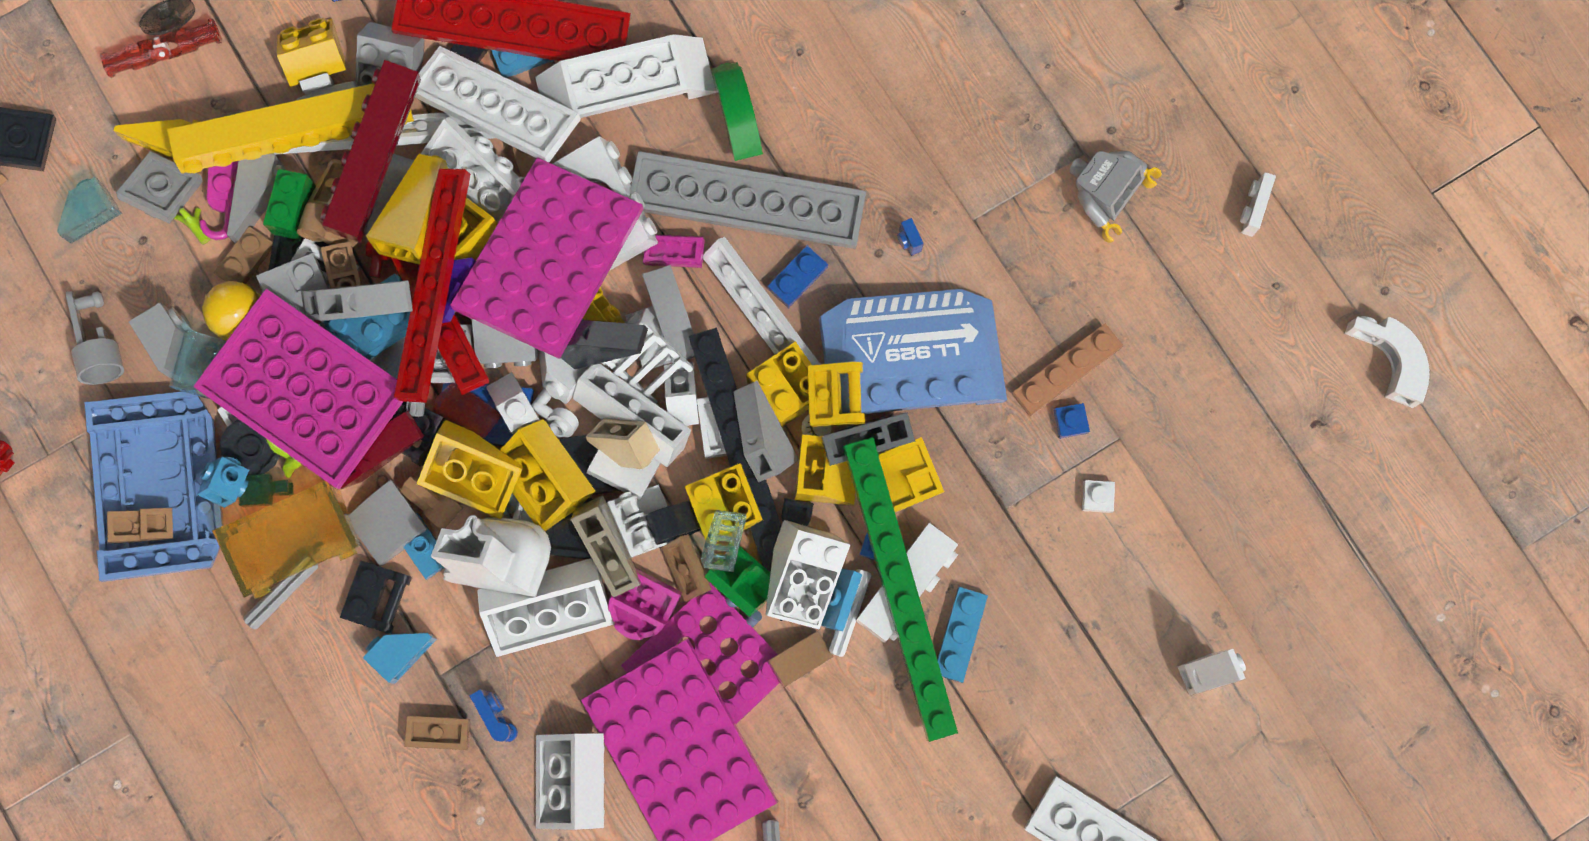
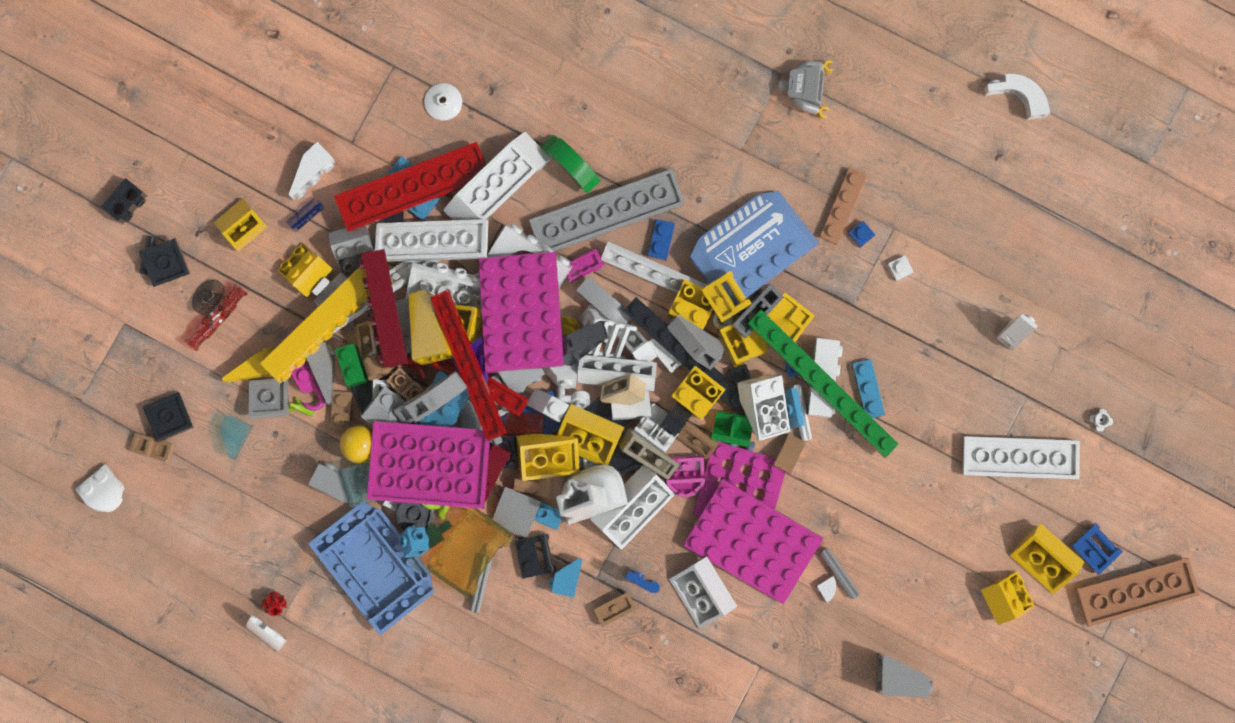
camera: 30 degrees left, 5 degrees up
light grey piece [66,291,124,385] -> none
medium nougat slope [107,508,173,543] -> none
clear light blue slope [701,510,746,572] -> none
blue plate [897,218,924,256] -> none
white plate [1240,172,1276,237] -> none

